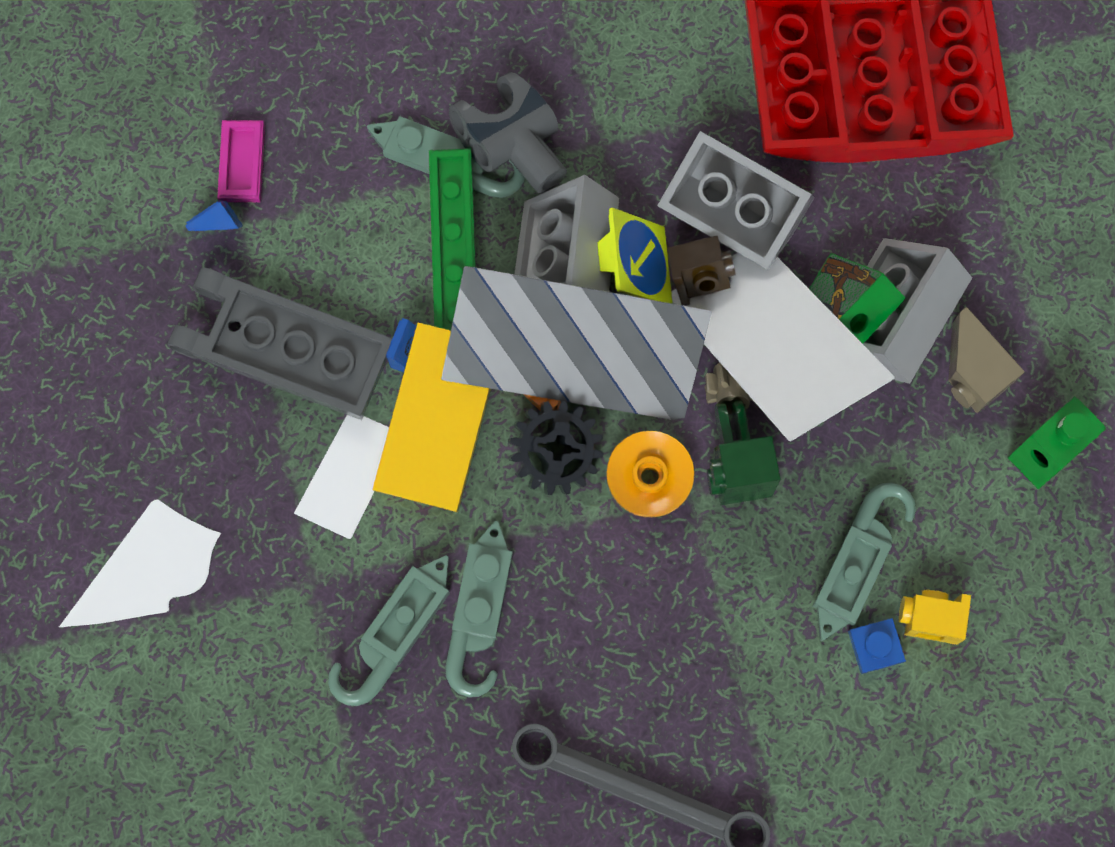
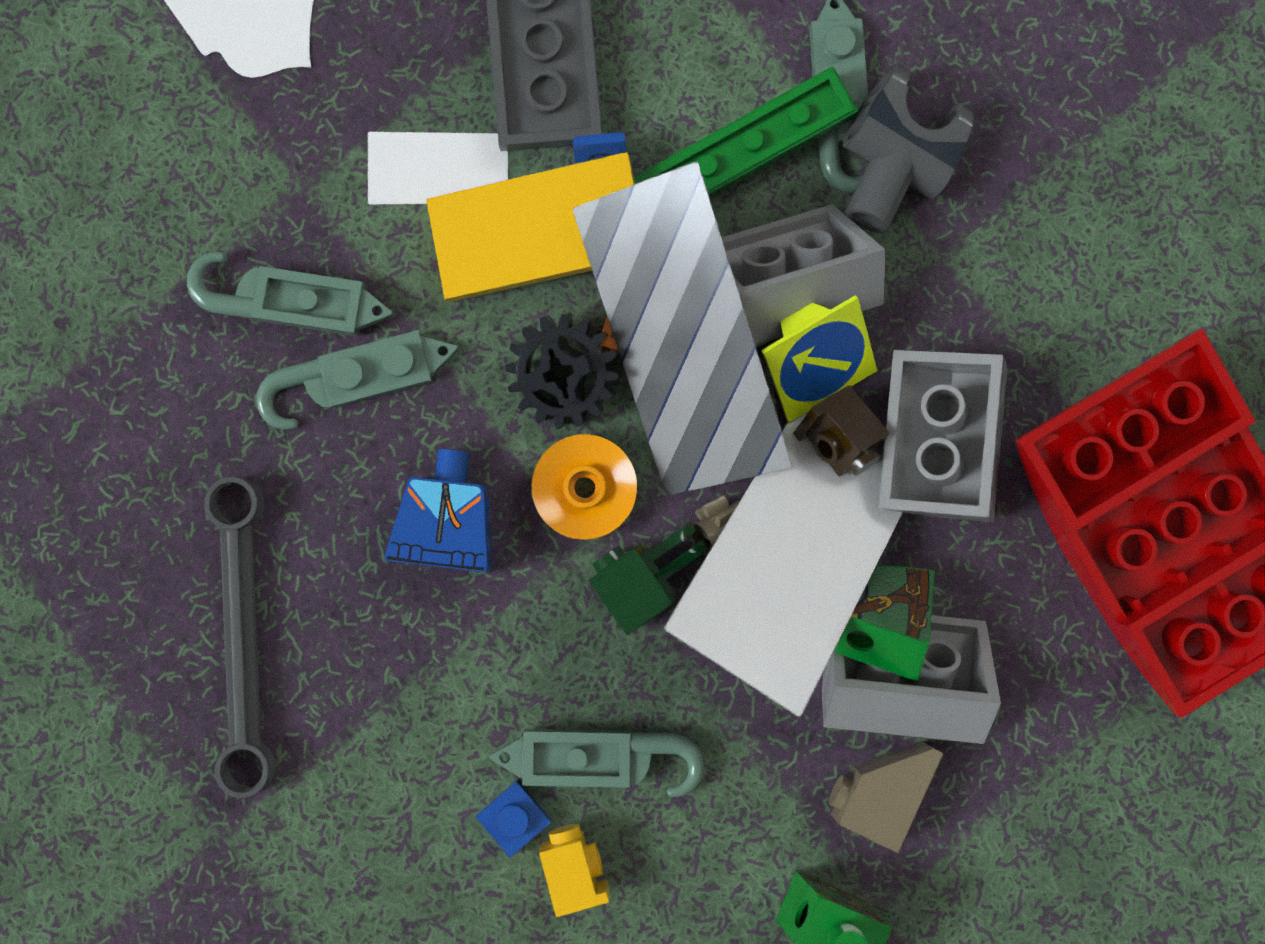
camera: 60 degrees right, 10 degrees up
none -> blue torso [385,449,492,572]

